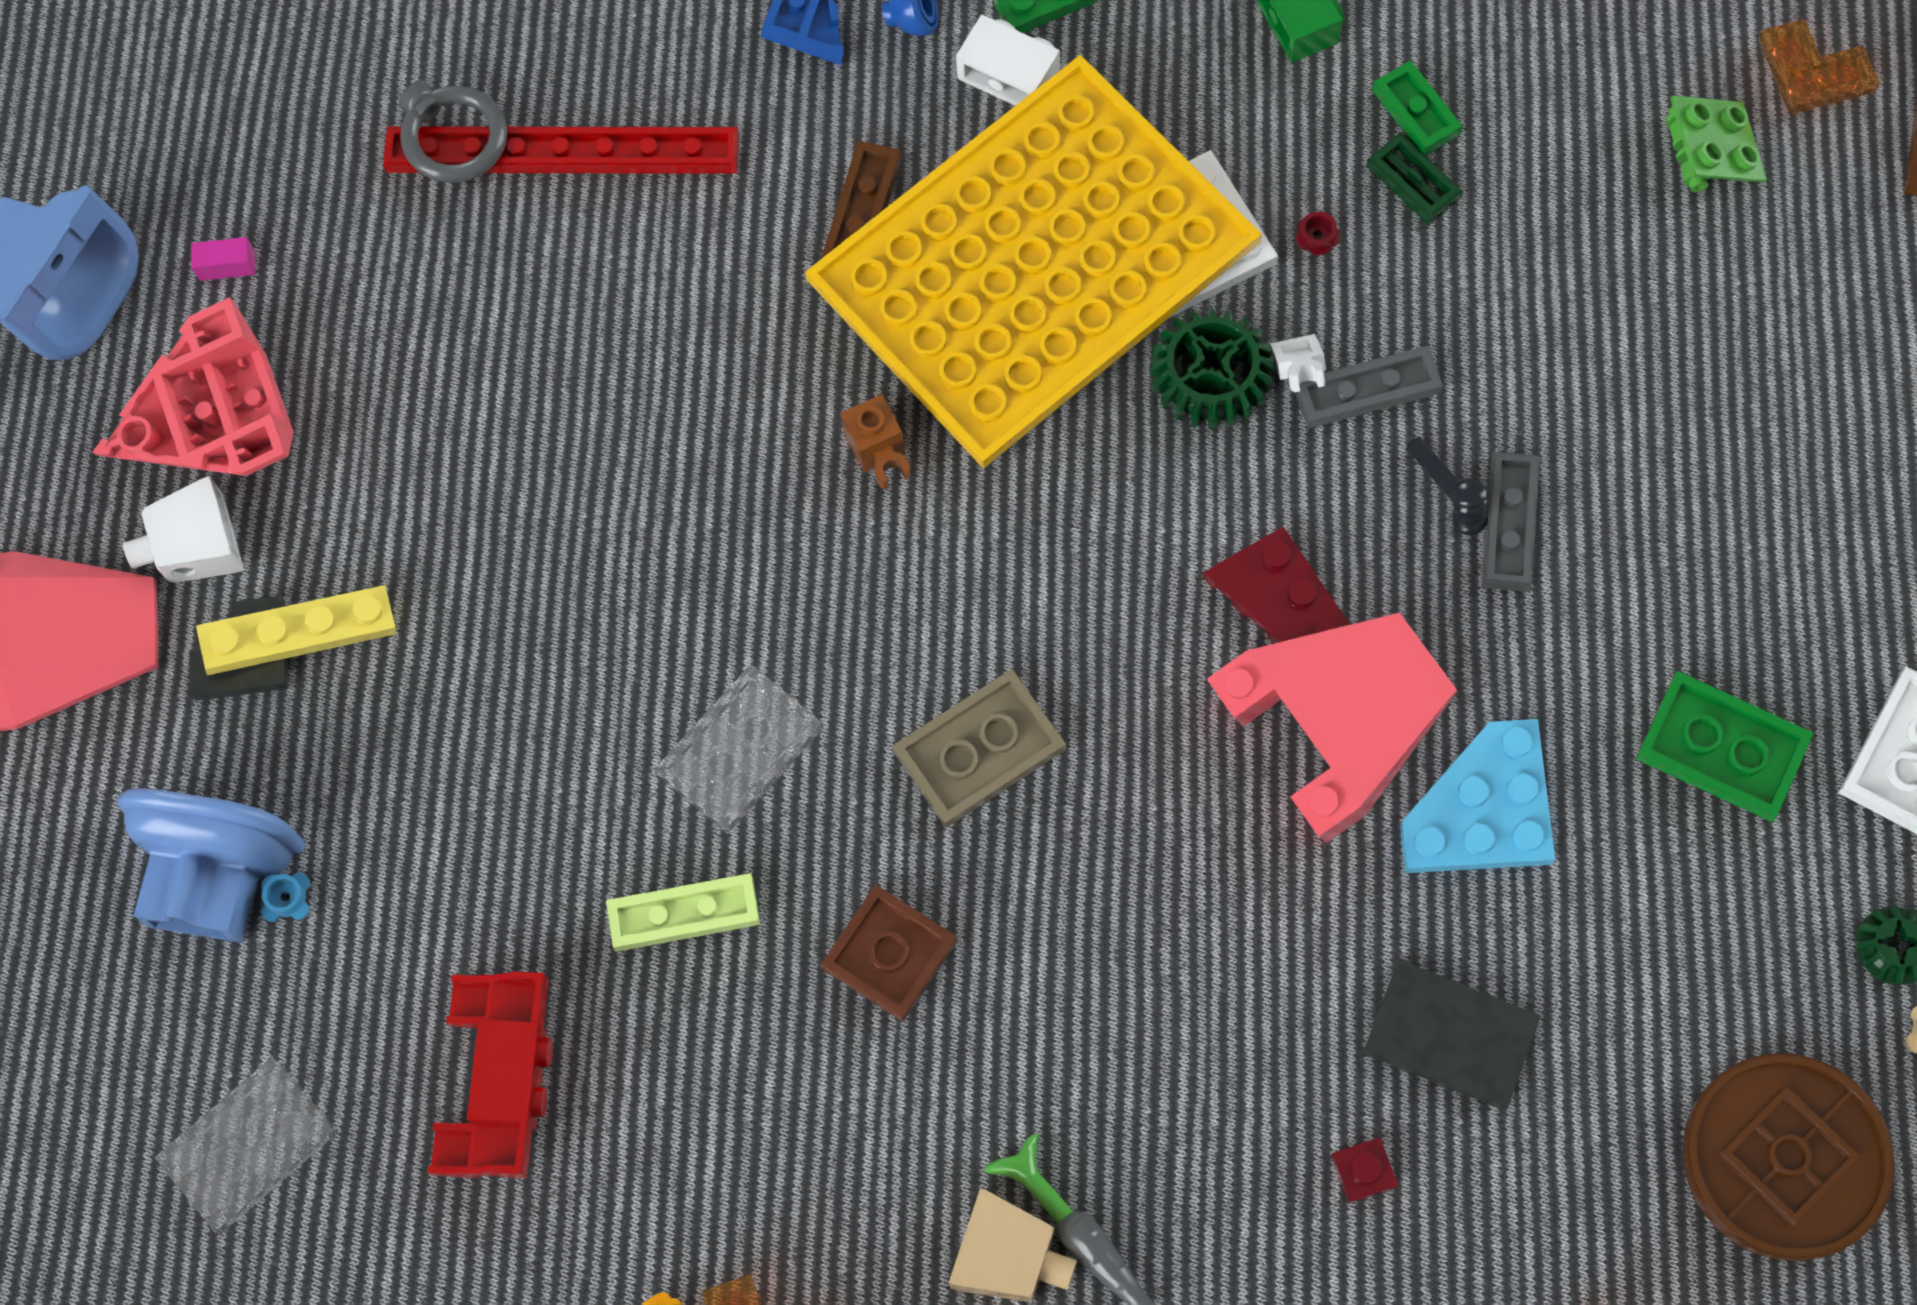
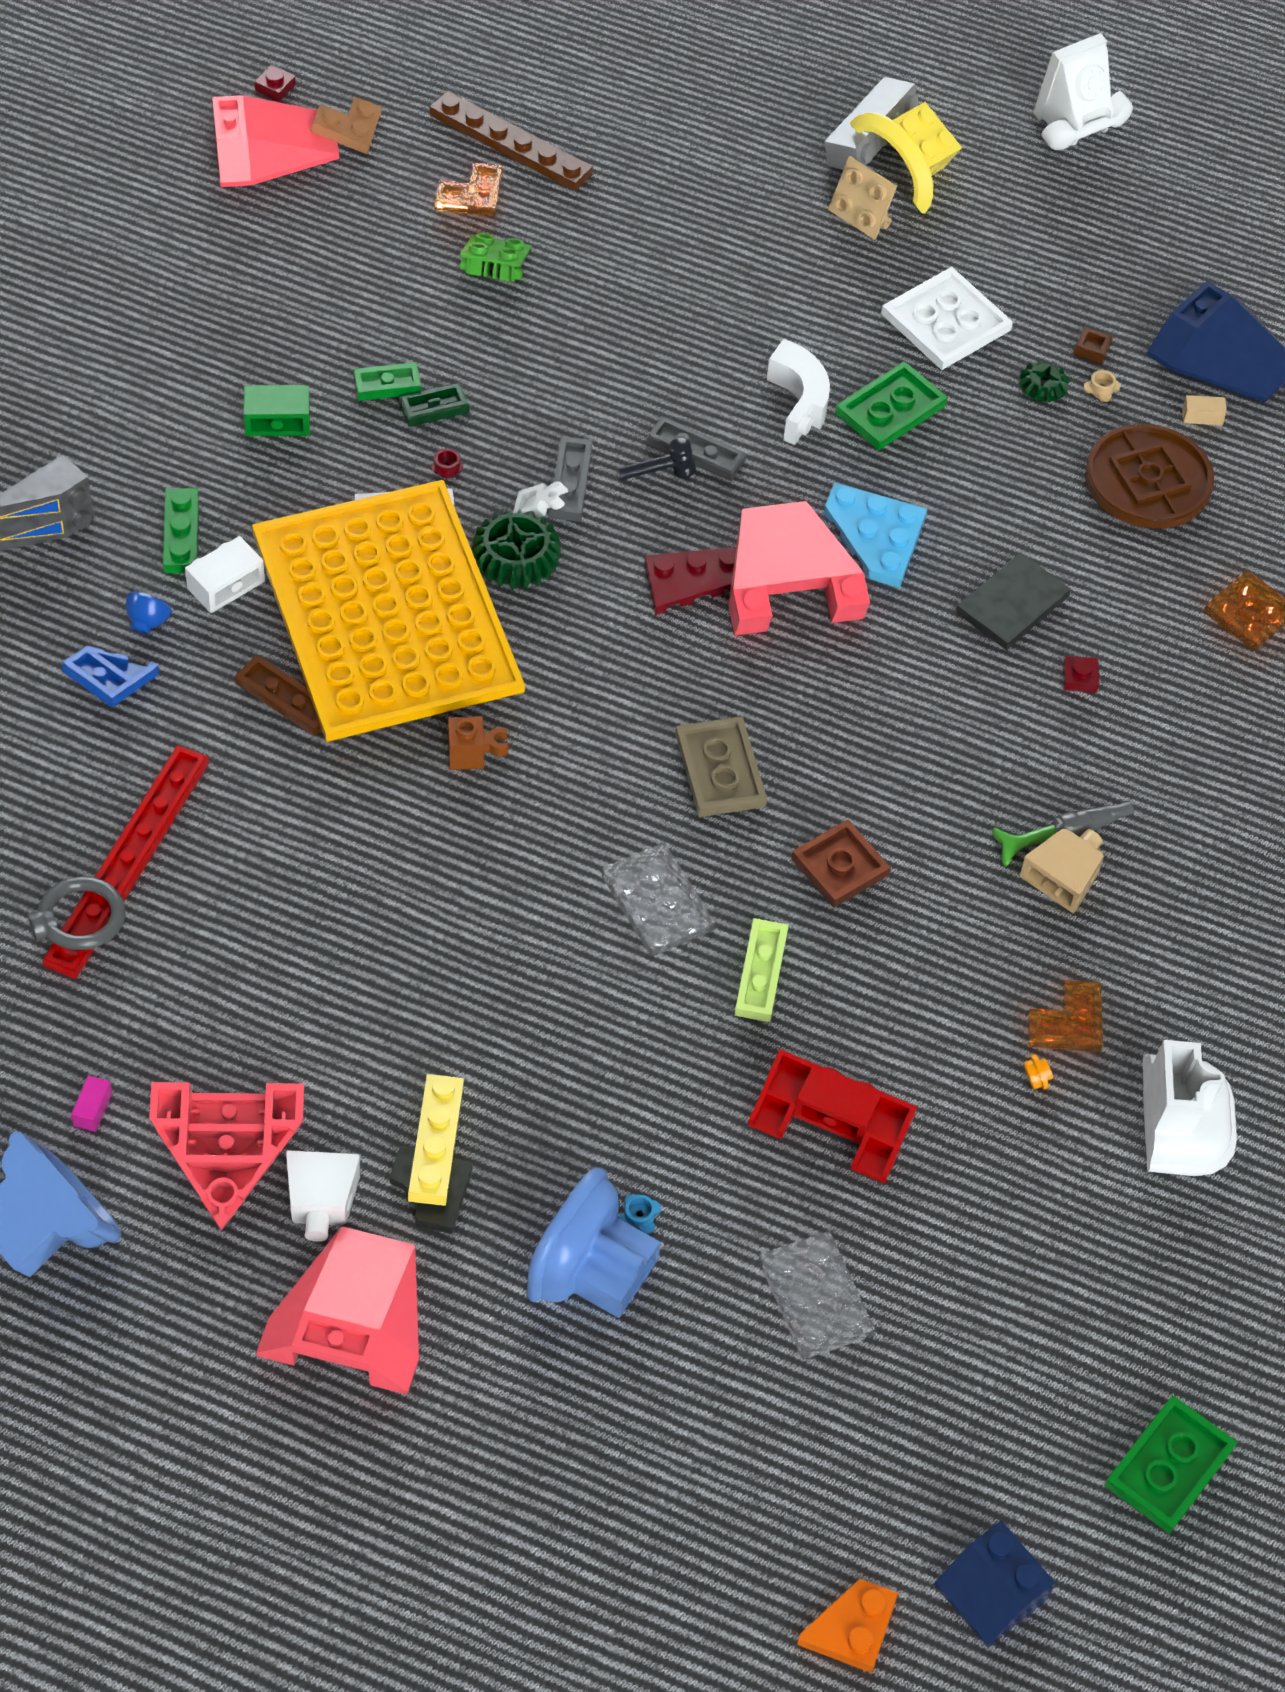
camera: 80 degrees left, 15 degrees down
none -> white arch [767,339,830,445]

